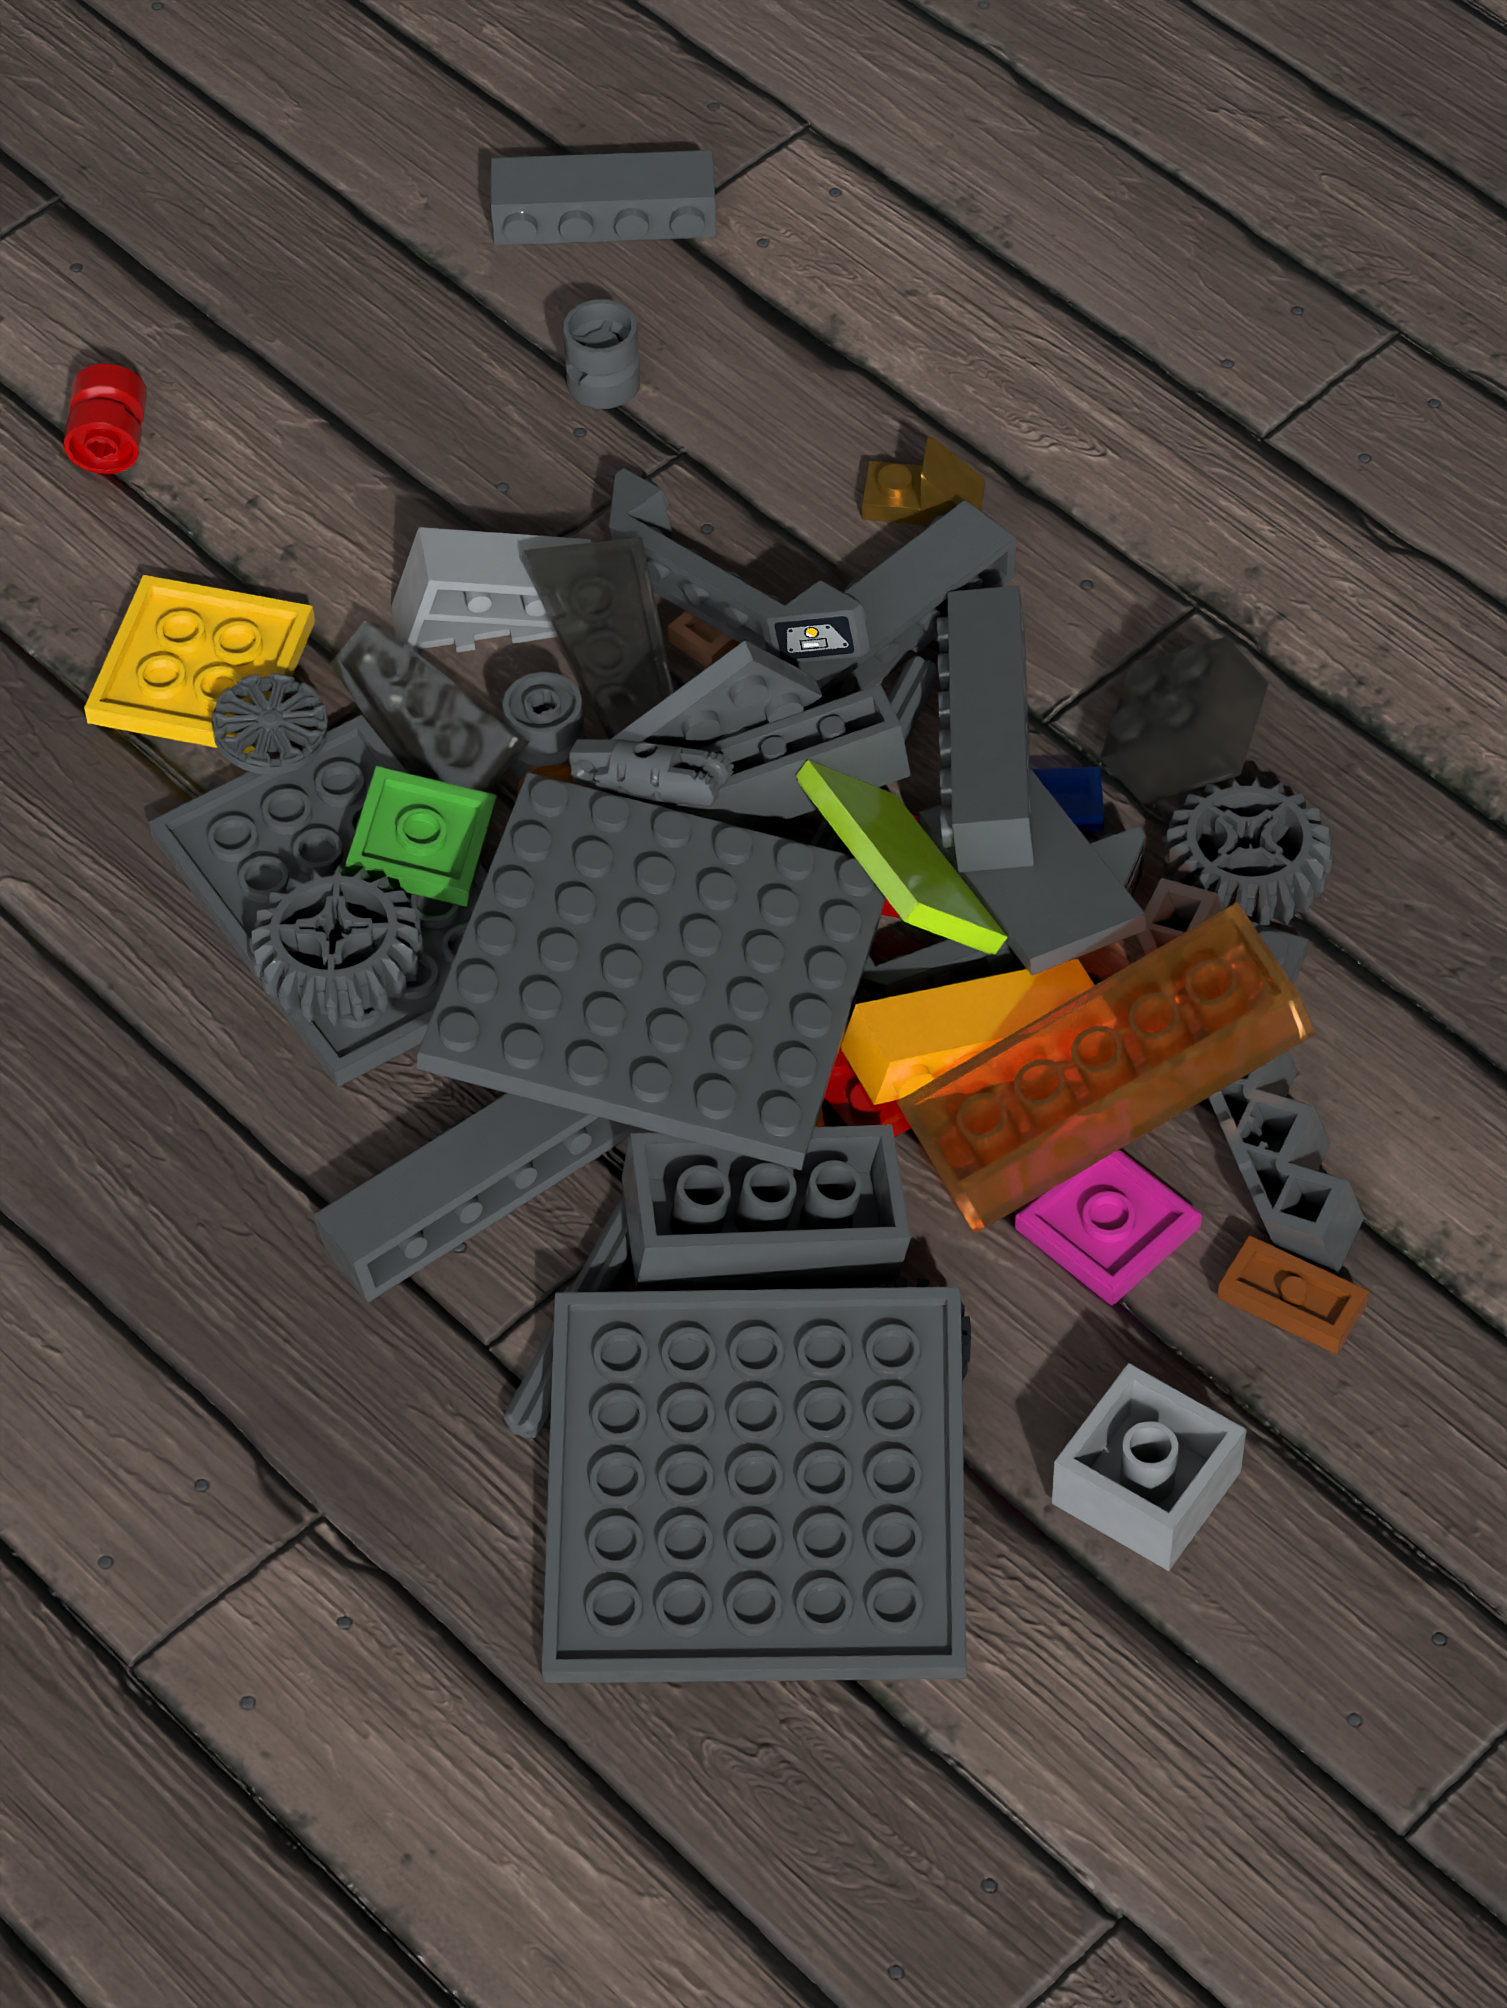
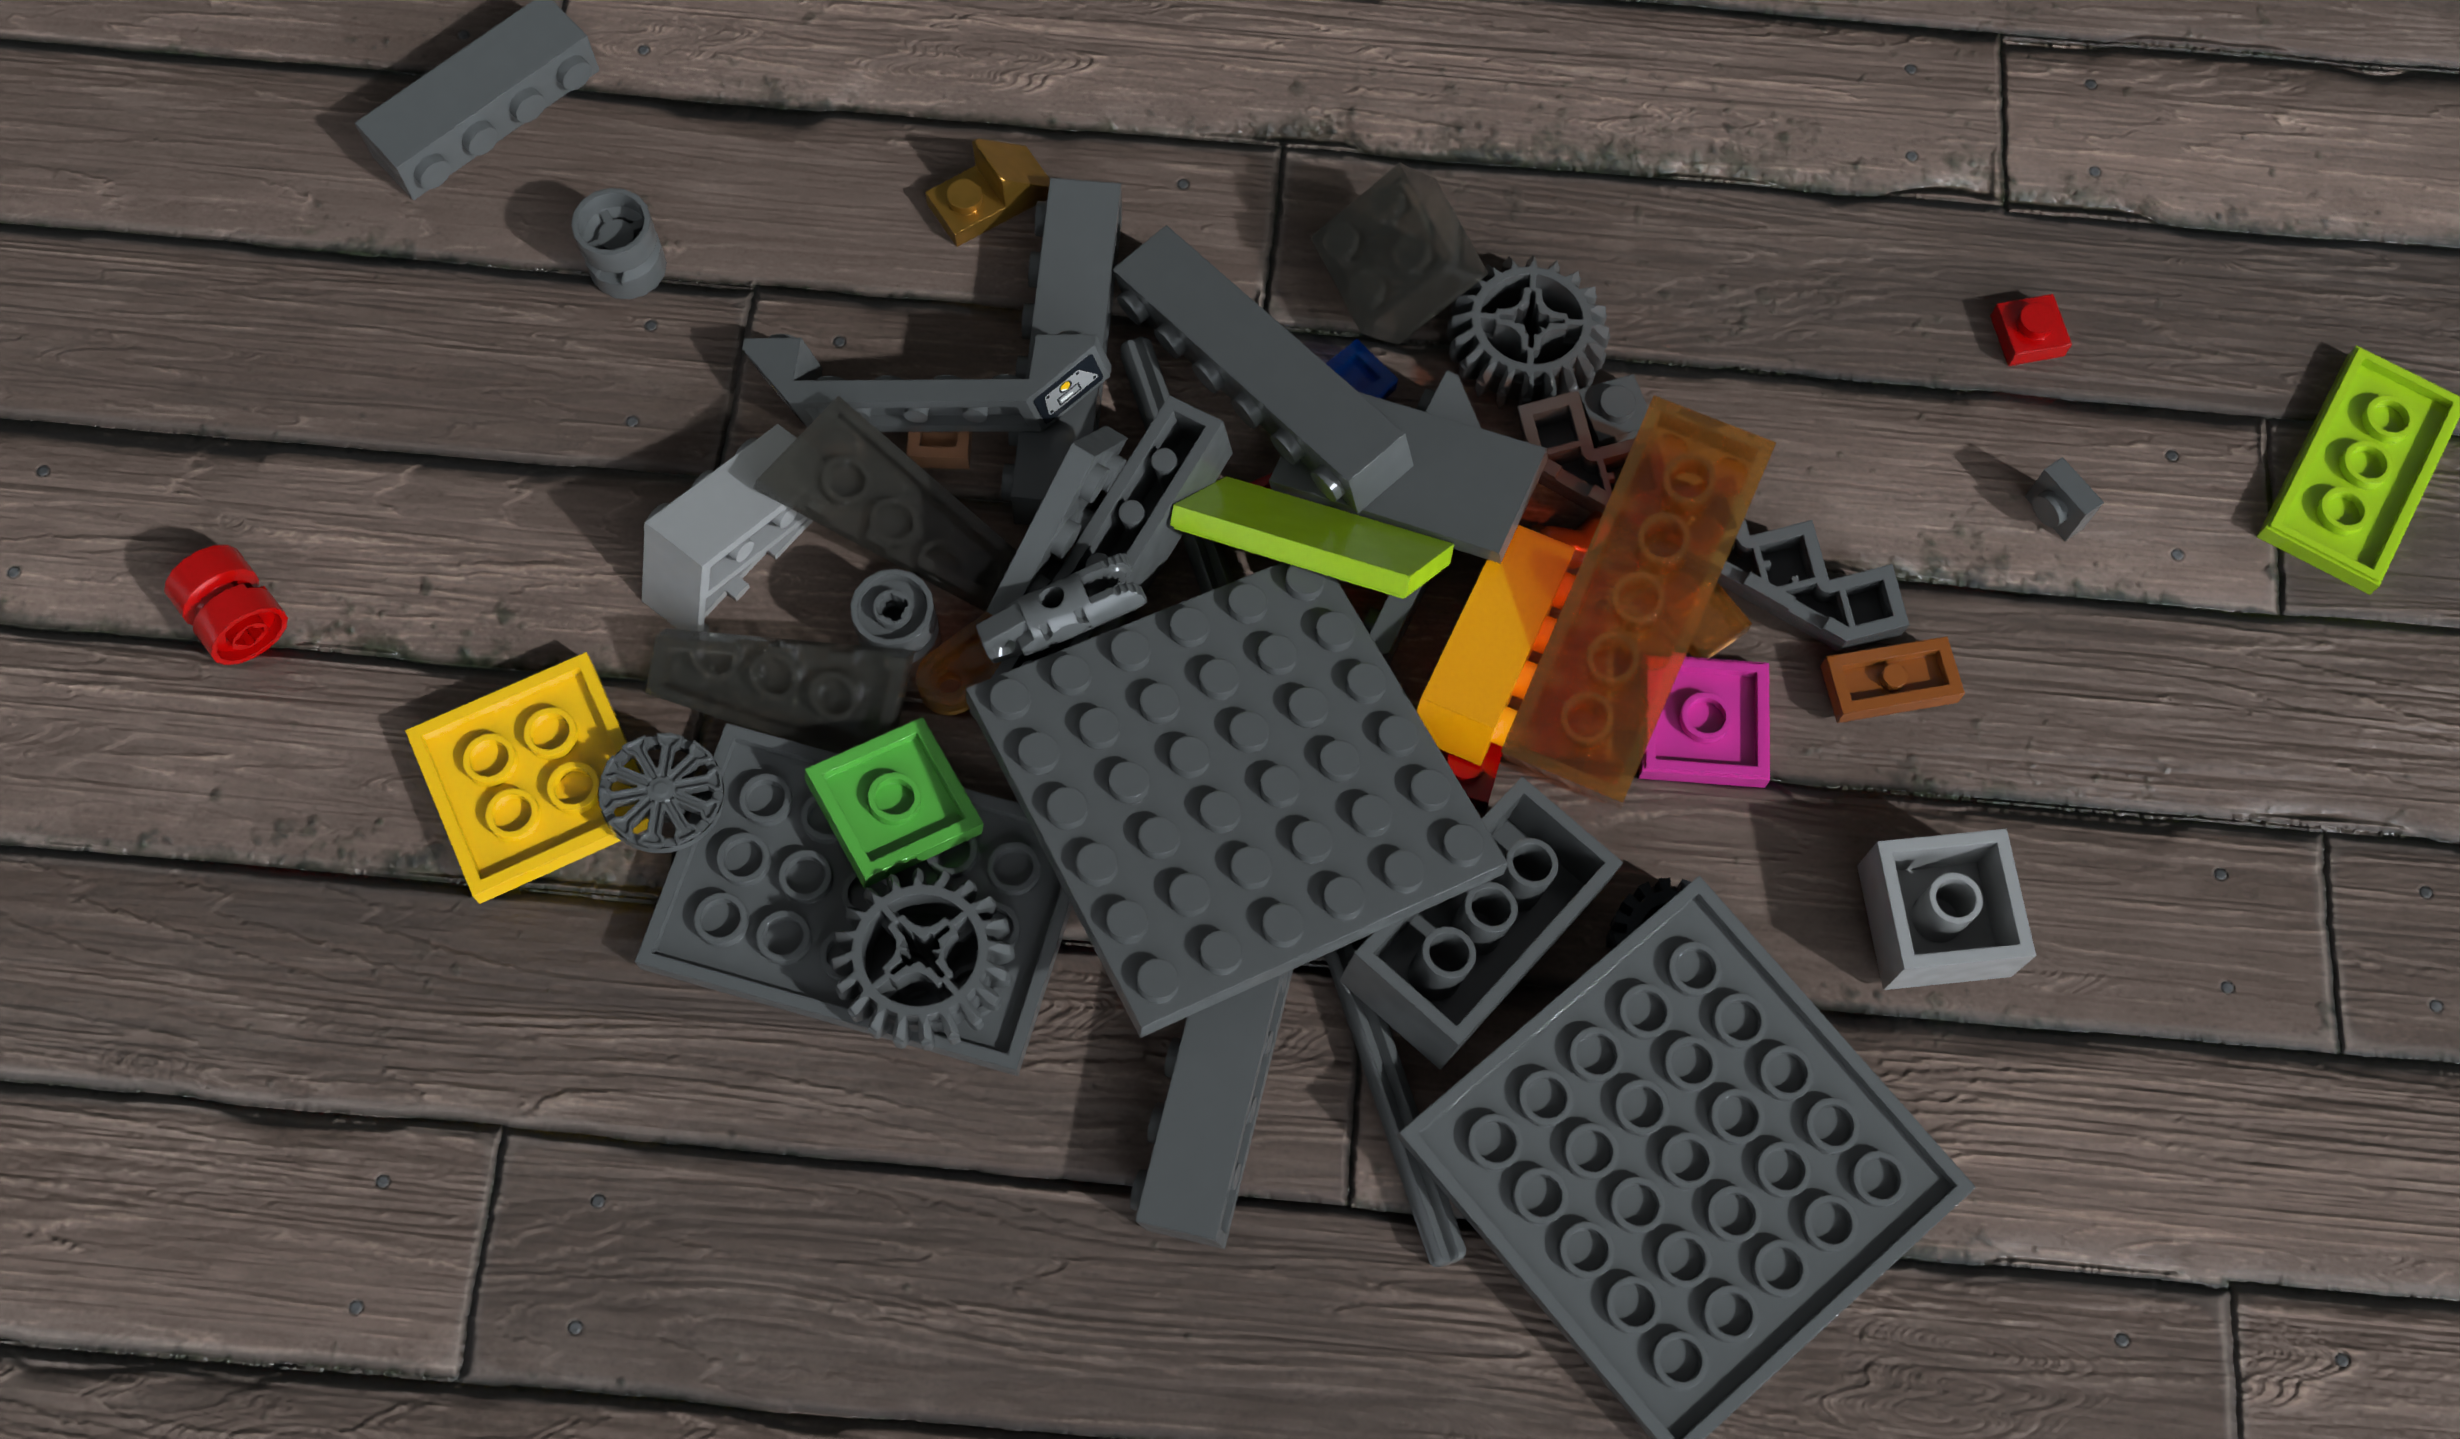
camera: 45 degrees left, 15 degrees up
none -> clear orange tile [1661,577,1752,658]

